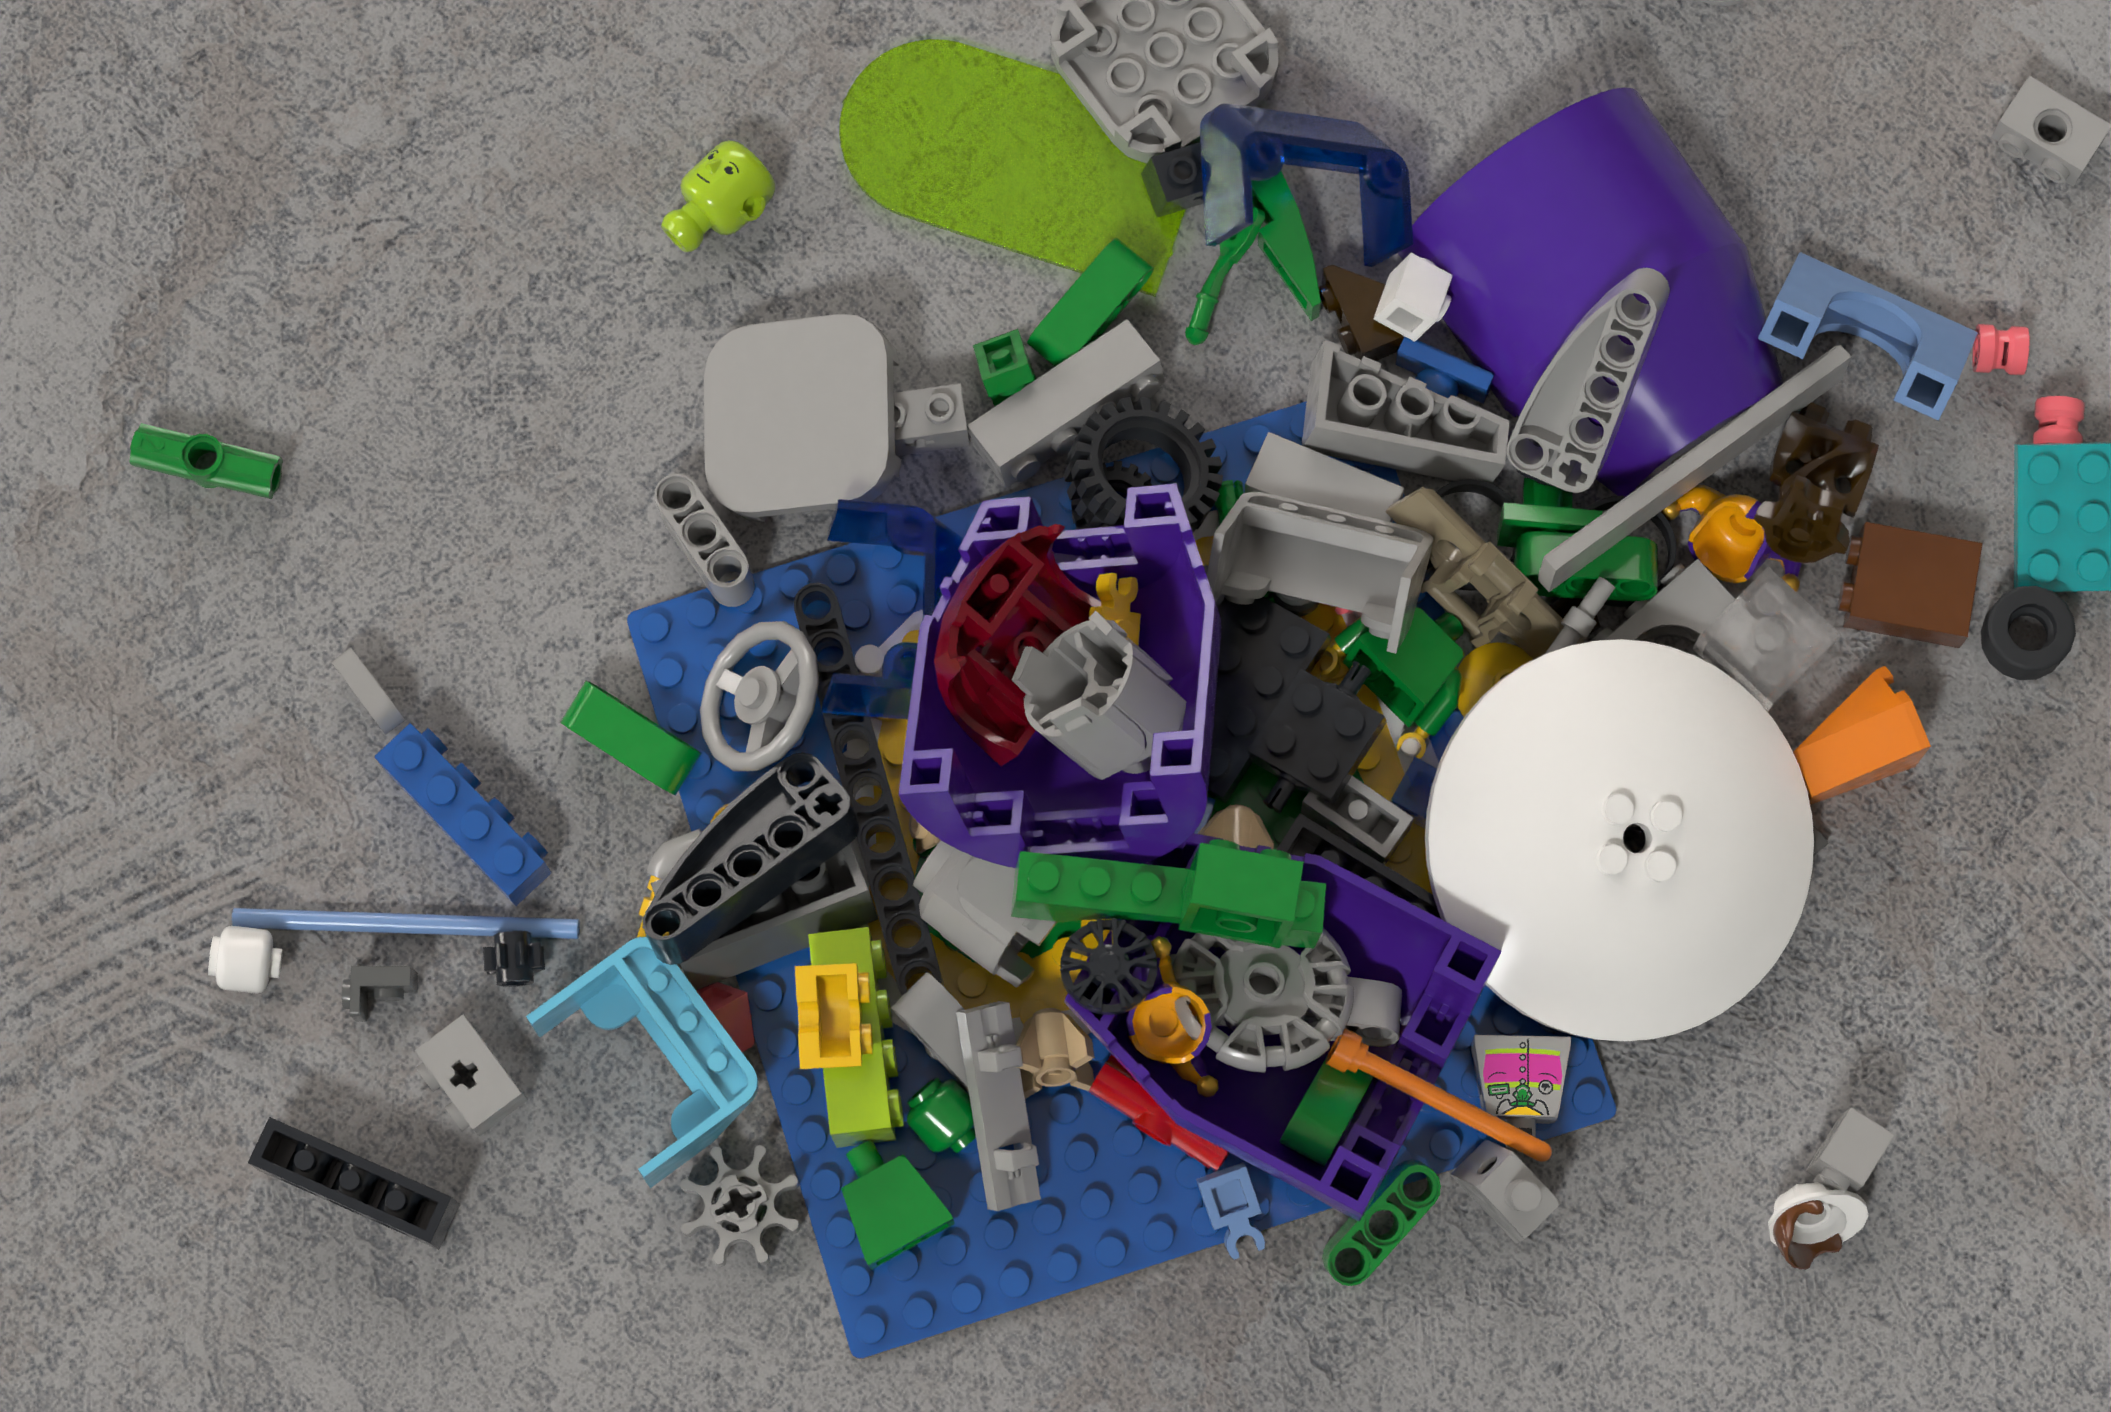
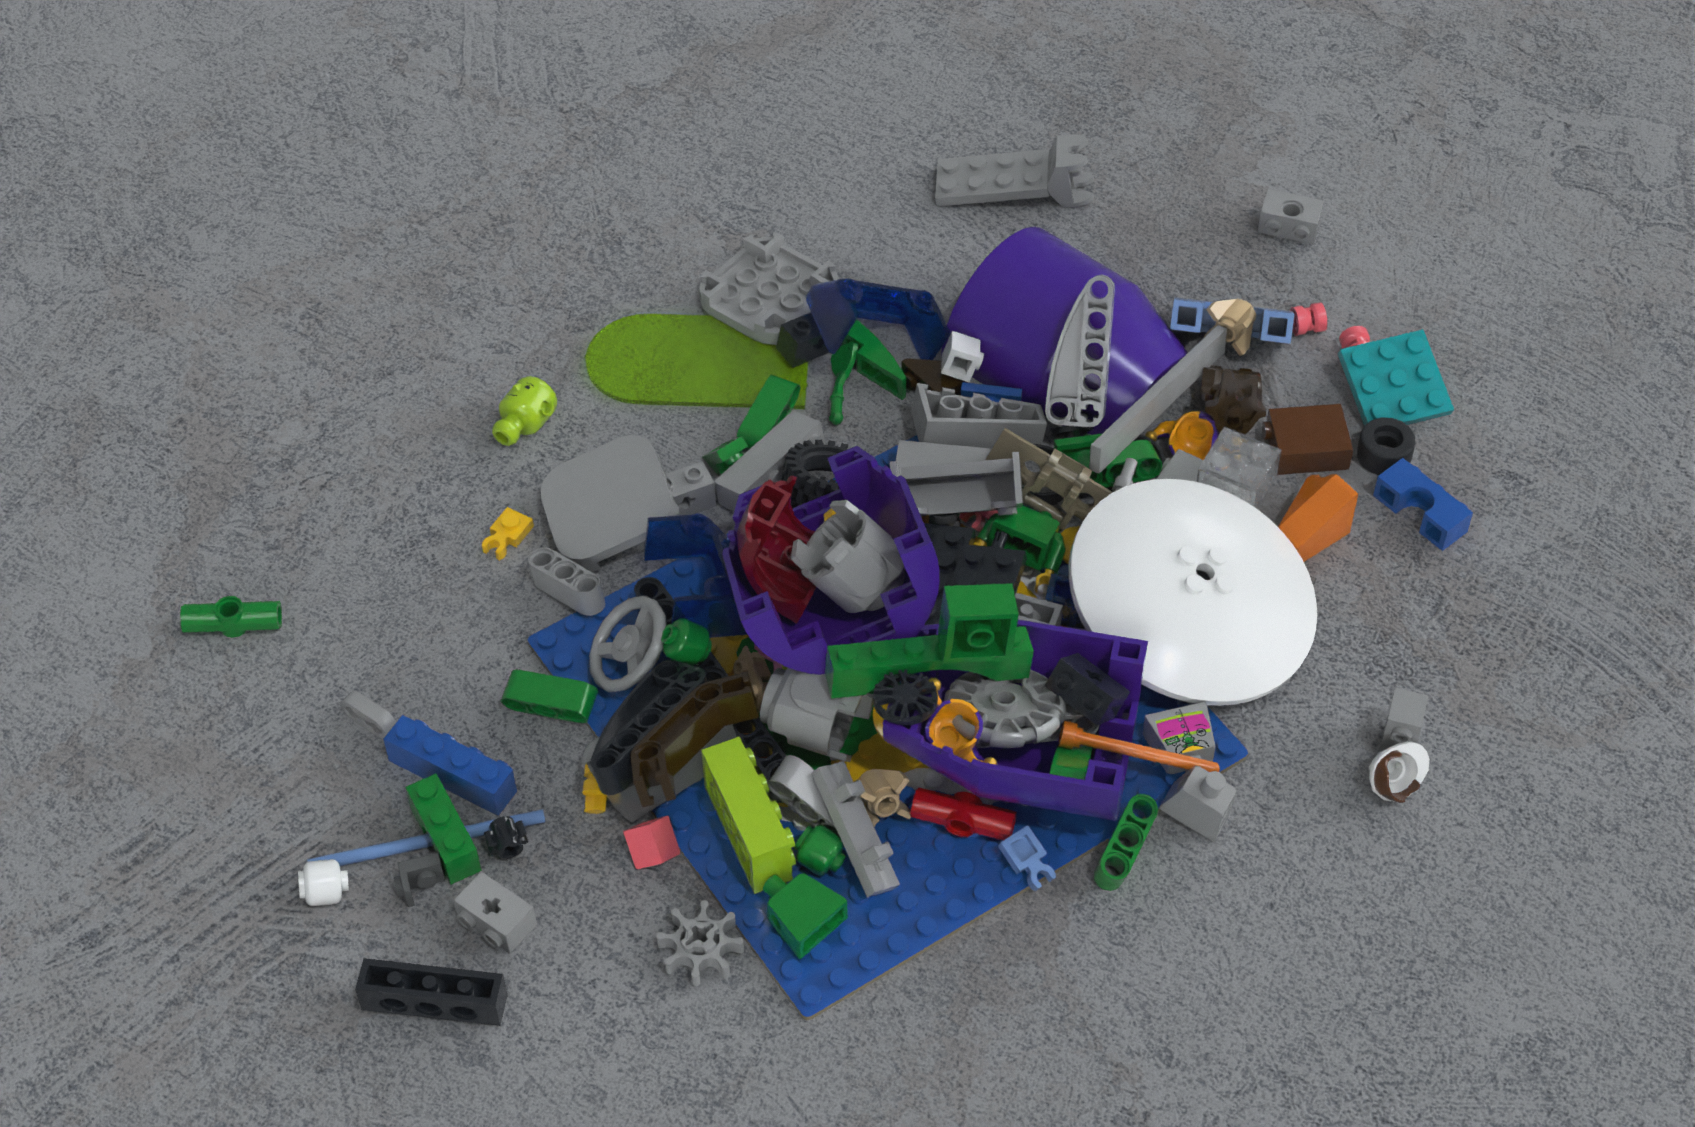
camera: 20 degrees left, 25 degrees down
medium azure windscreen [526,937,758,1188] -> none
yellow cylinder [795,963,873,1069] -> none
none -> green arch [405,773,482,885]
none -> yellow plate [482,507,534,561]
none -> dark brown piece [631,671,759,807]
none -> green head [661,618,712,666]
none -> black brick [1045,653,1130,725]
none -> tan brick [1204,299,1256,356]
none -> blue arch [1373,458,1473,551]

